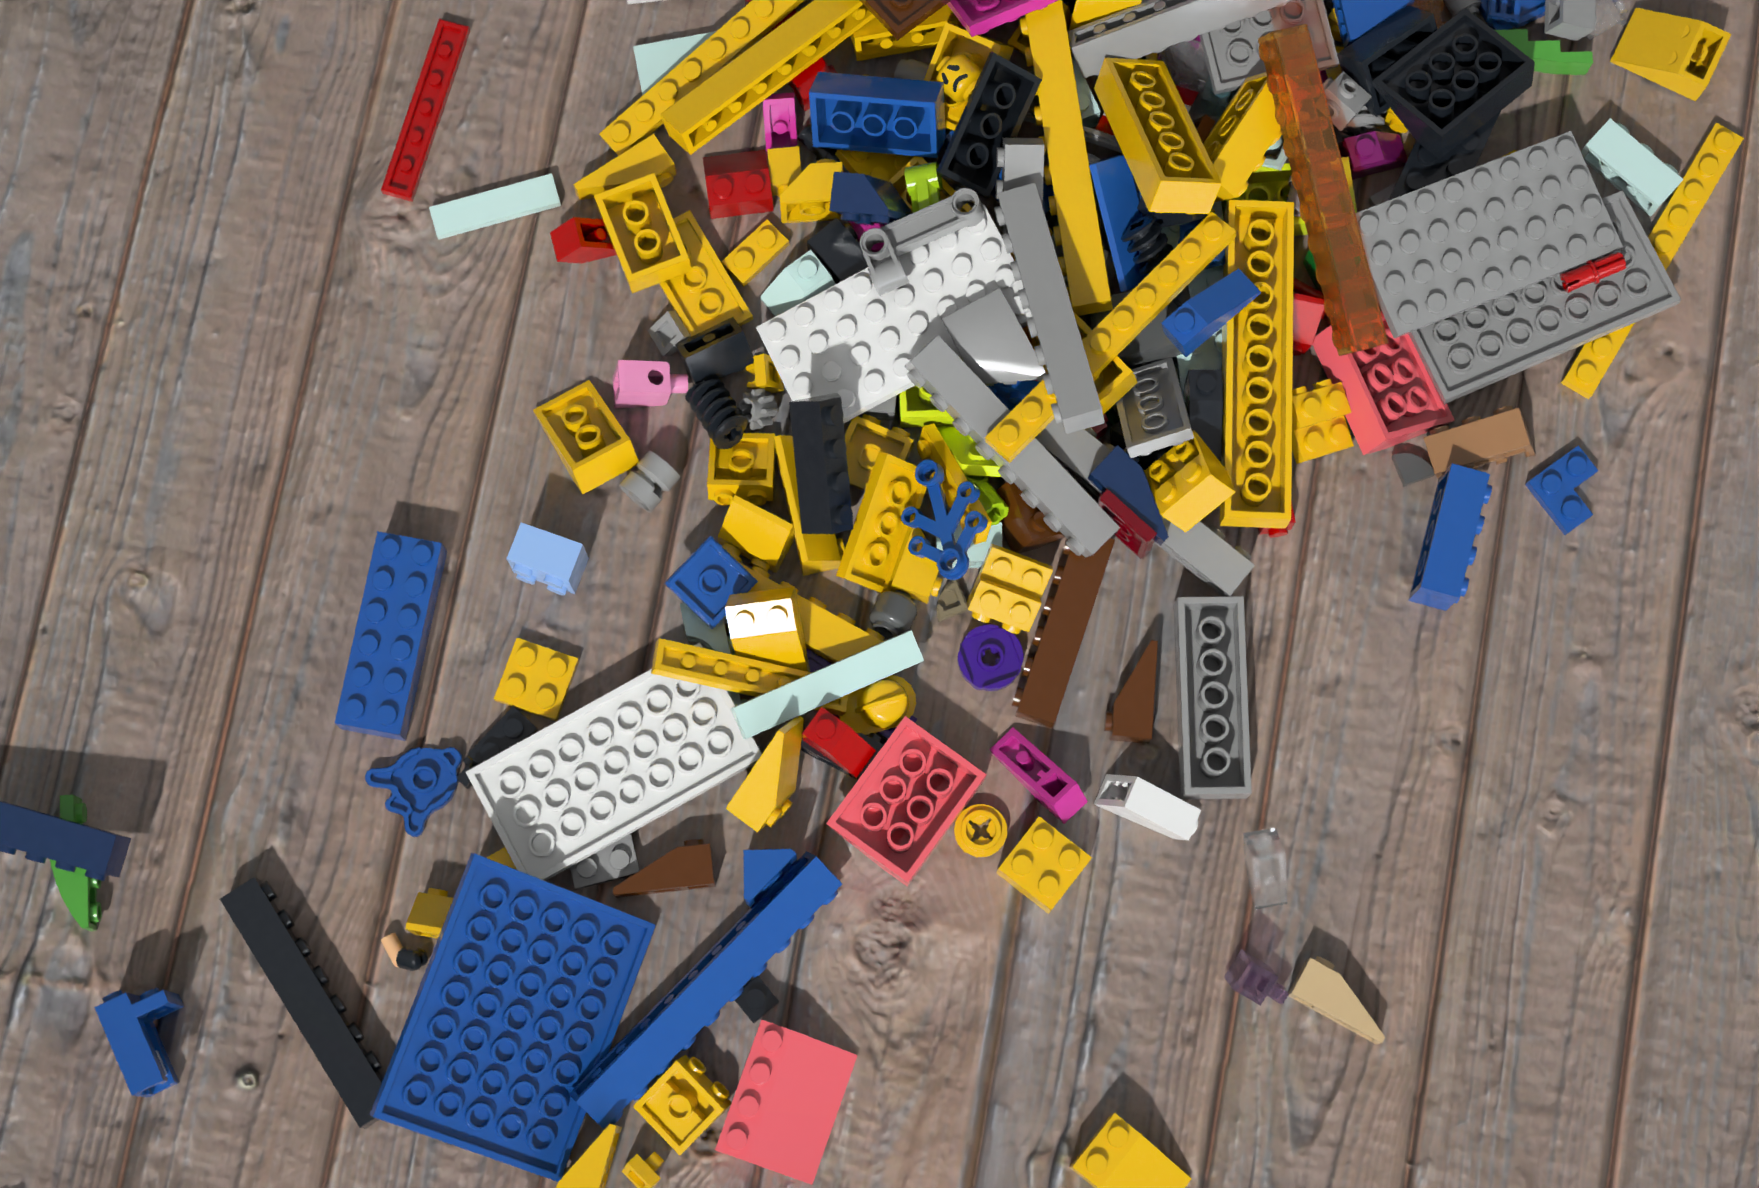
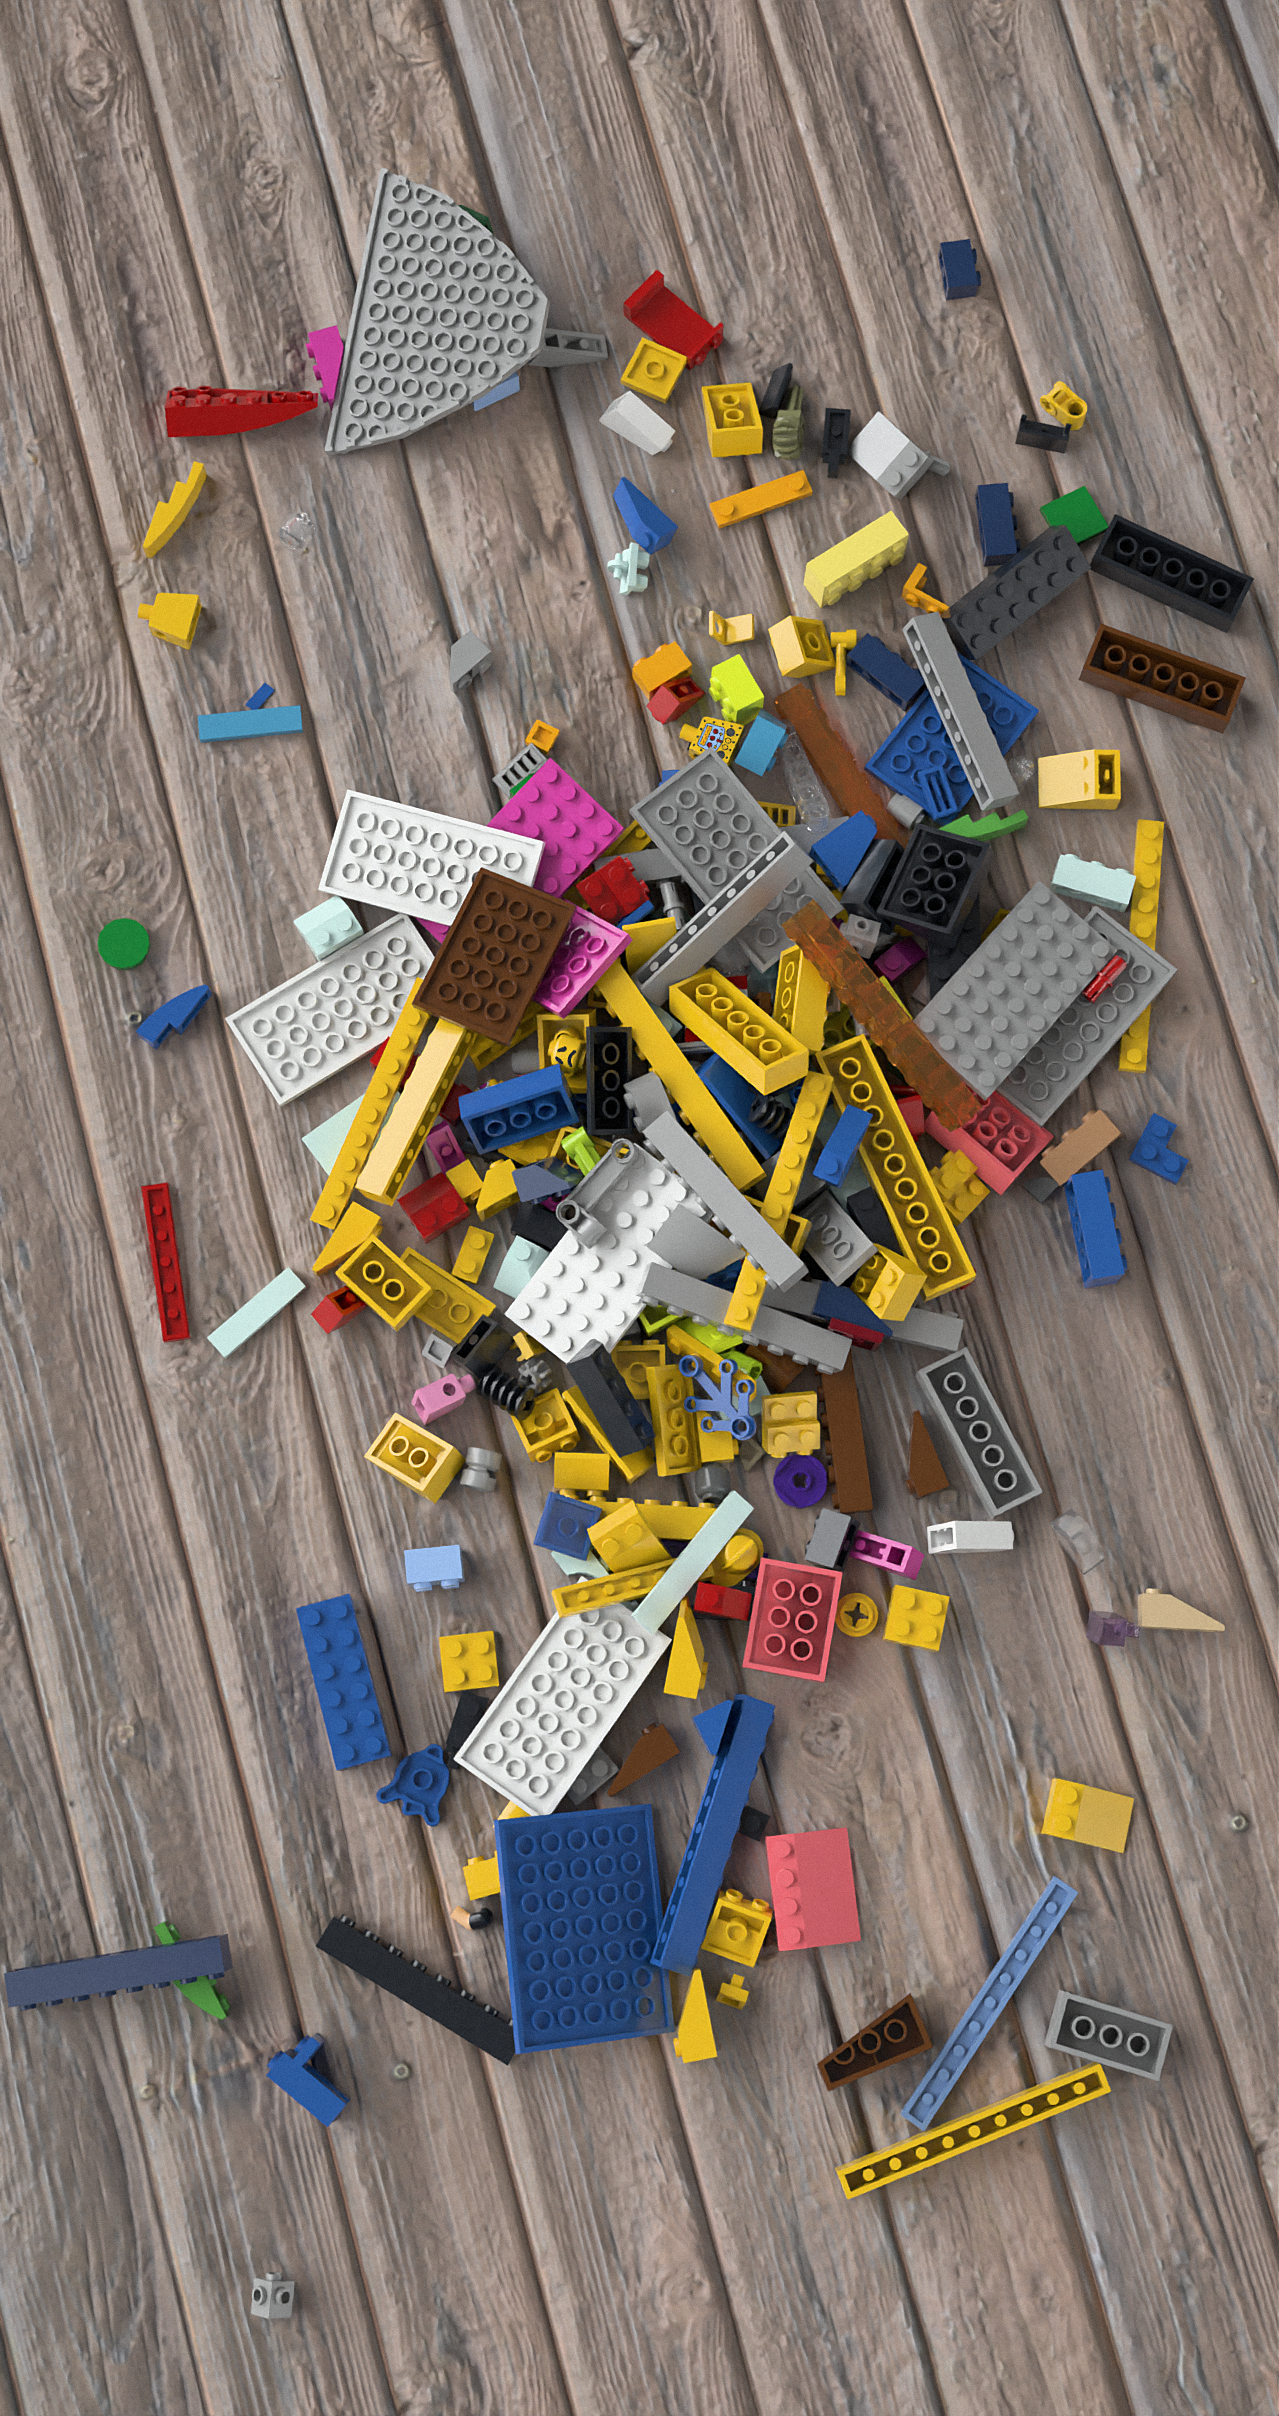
camera: 25 degrees left, 0 degrees up
none -> brick [804,1508,861,1574]

